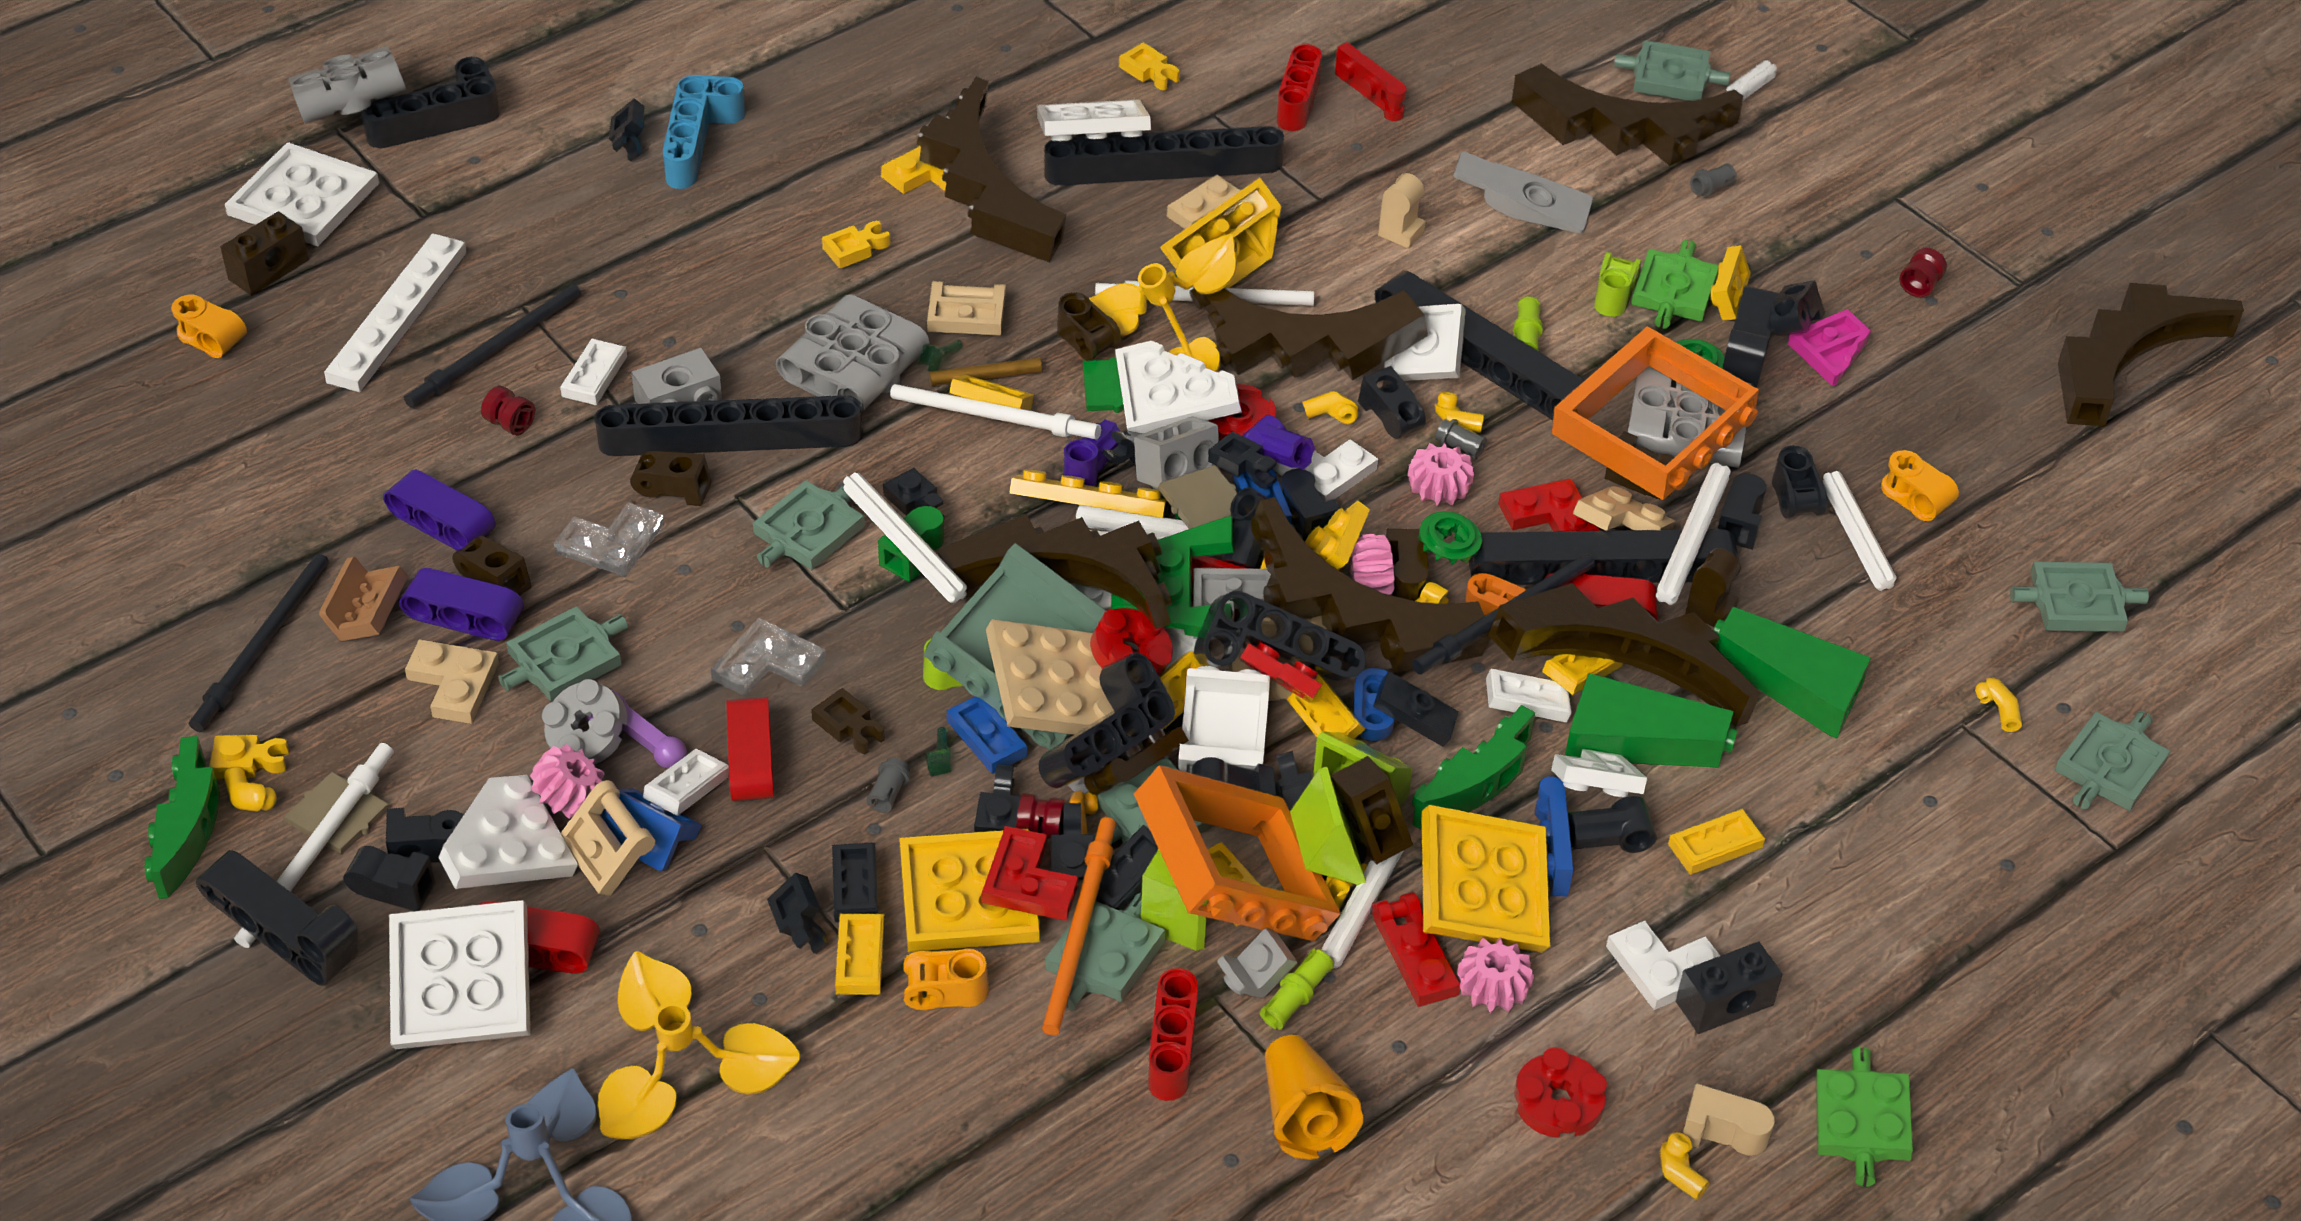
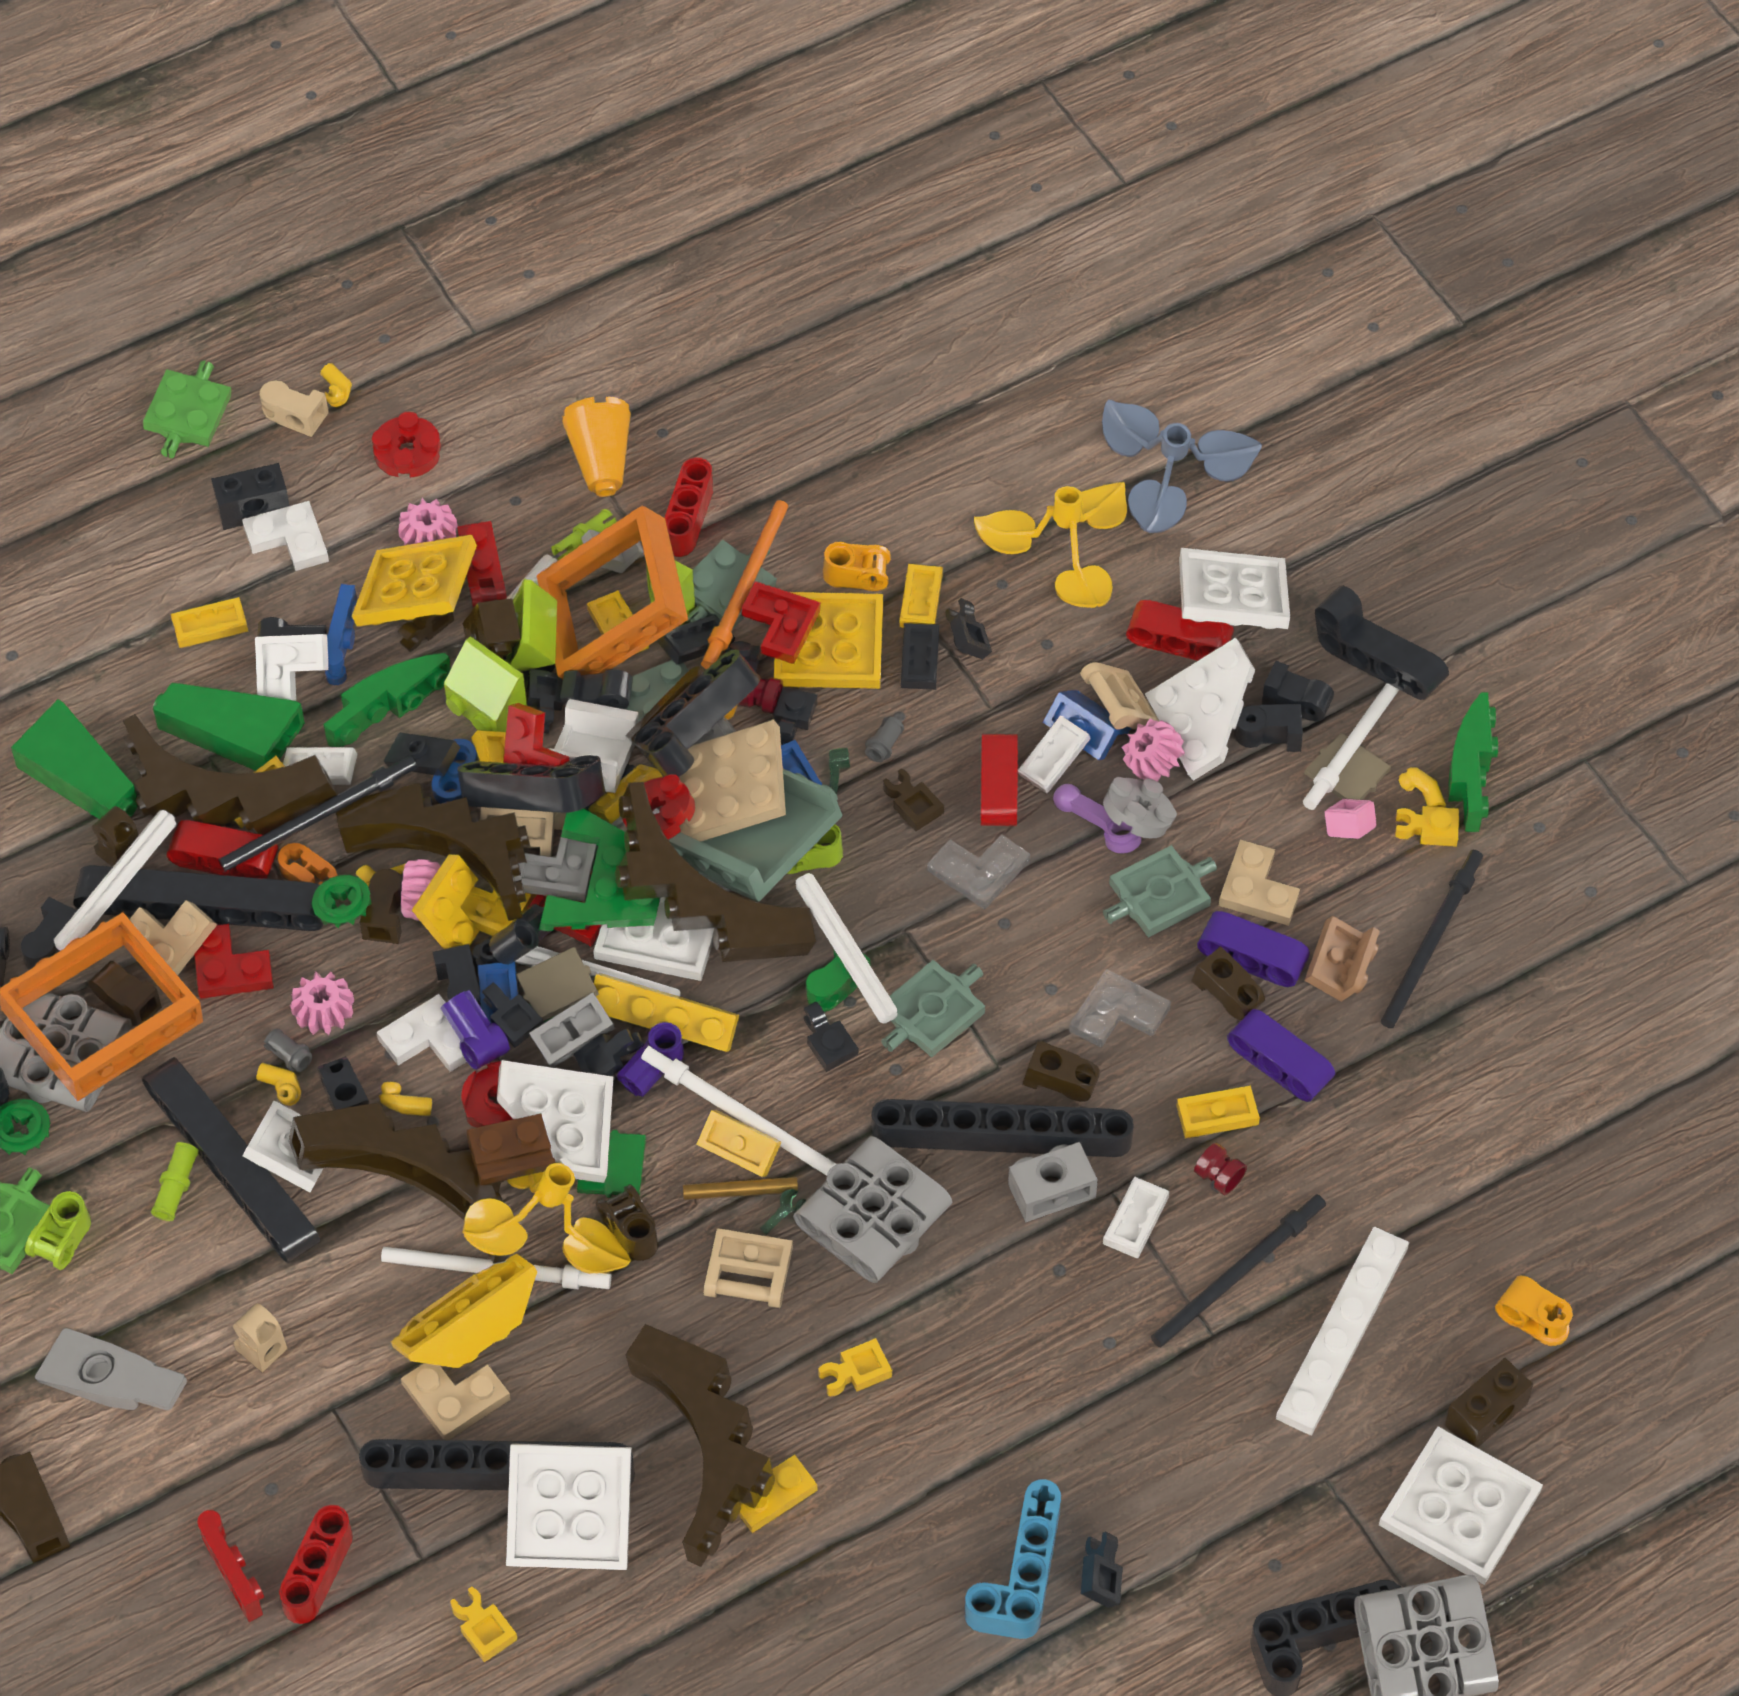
camera: 170 degrees left, 10 degrees up
none -> reddish brown plate [466,1113,556,1186]
none -> yellow plate [1176,1085,1260,1139]
none -> bright pink slope [1325,799,1376,839]

